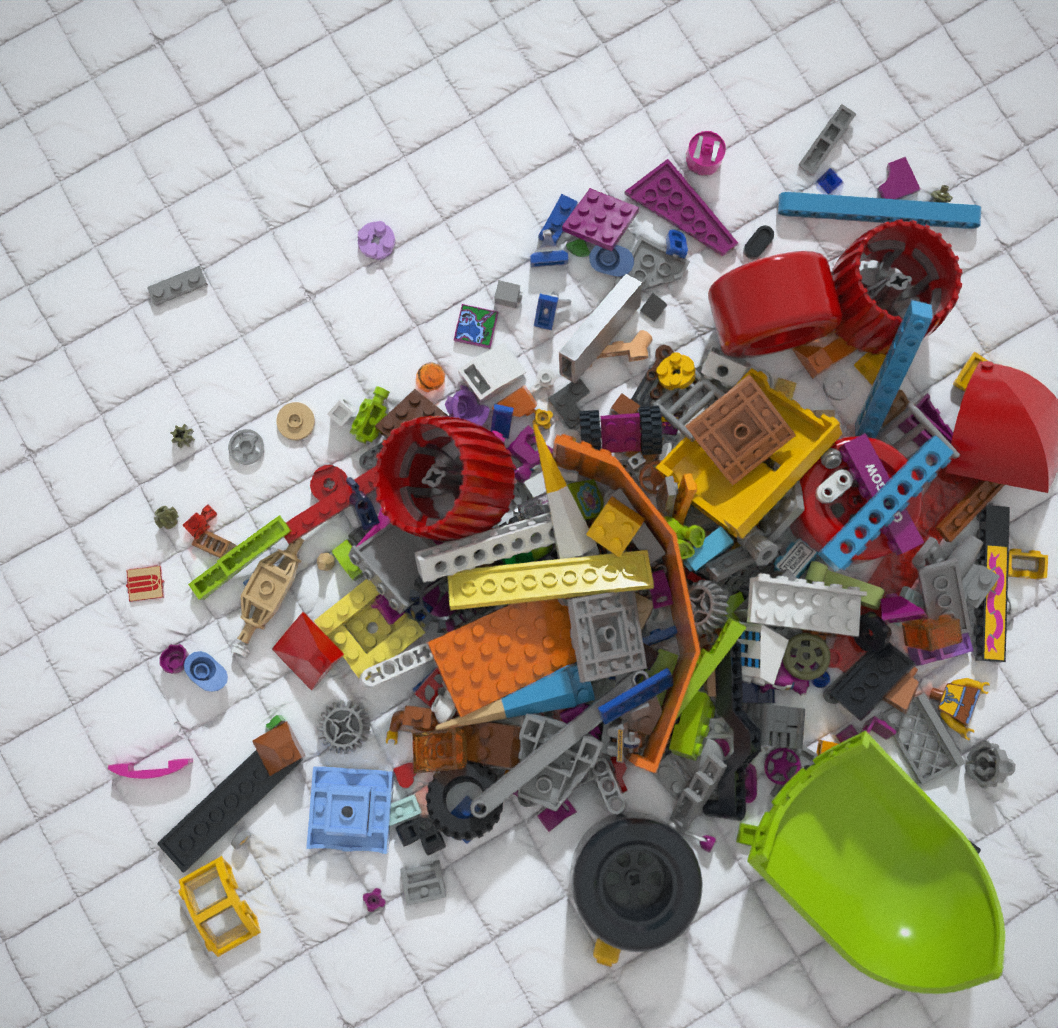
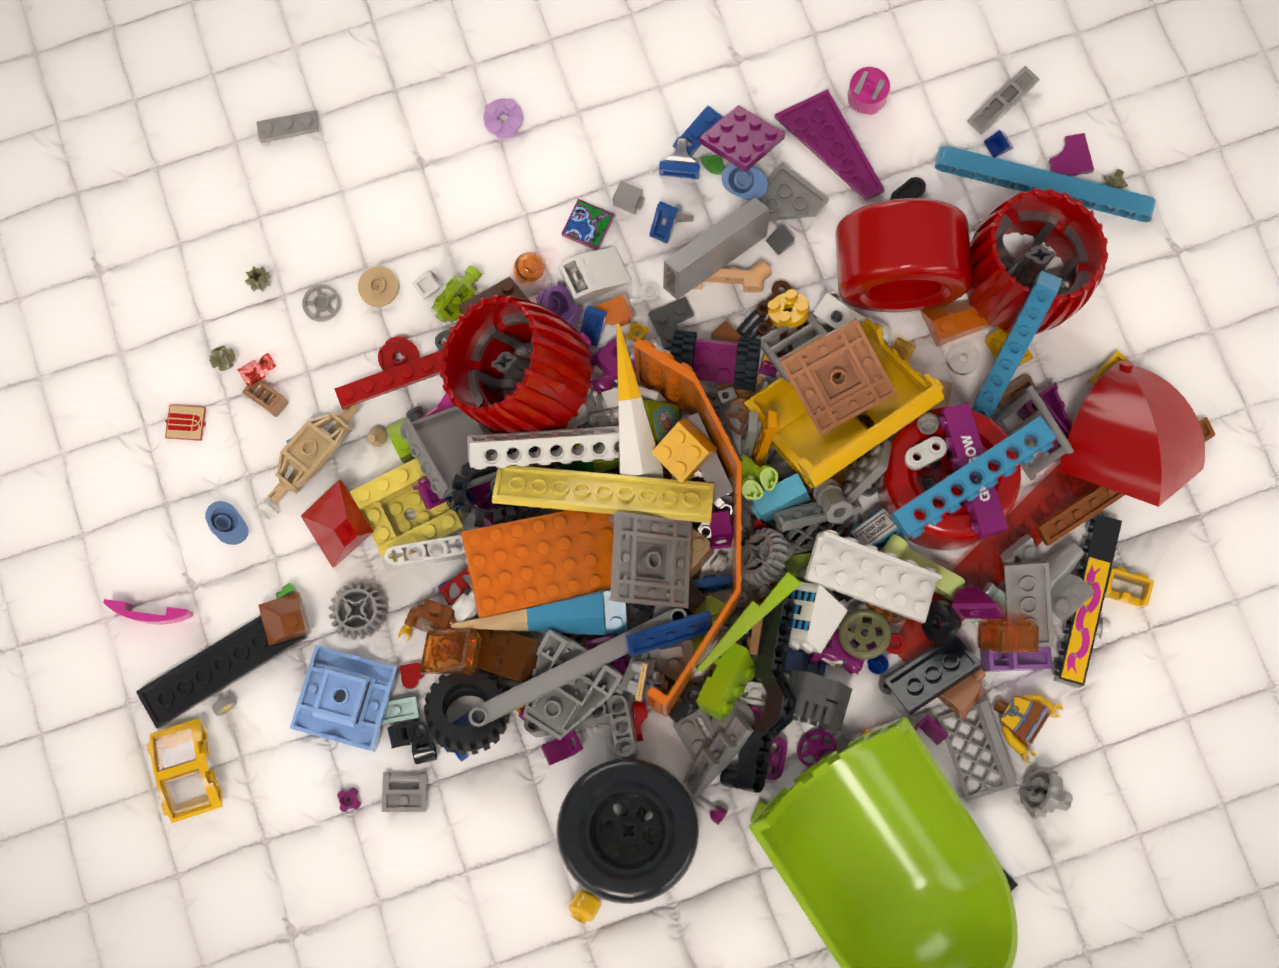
camera: 20 degrees right, 5 degrees down
magenta hair [159,644,189,674] -> none
lime slope [188,515,291,600] -> none
dark blue piece [346,477,380,530] -> none
blue plate [666,230,688,259] -> none

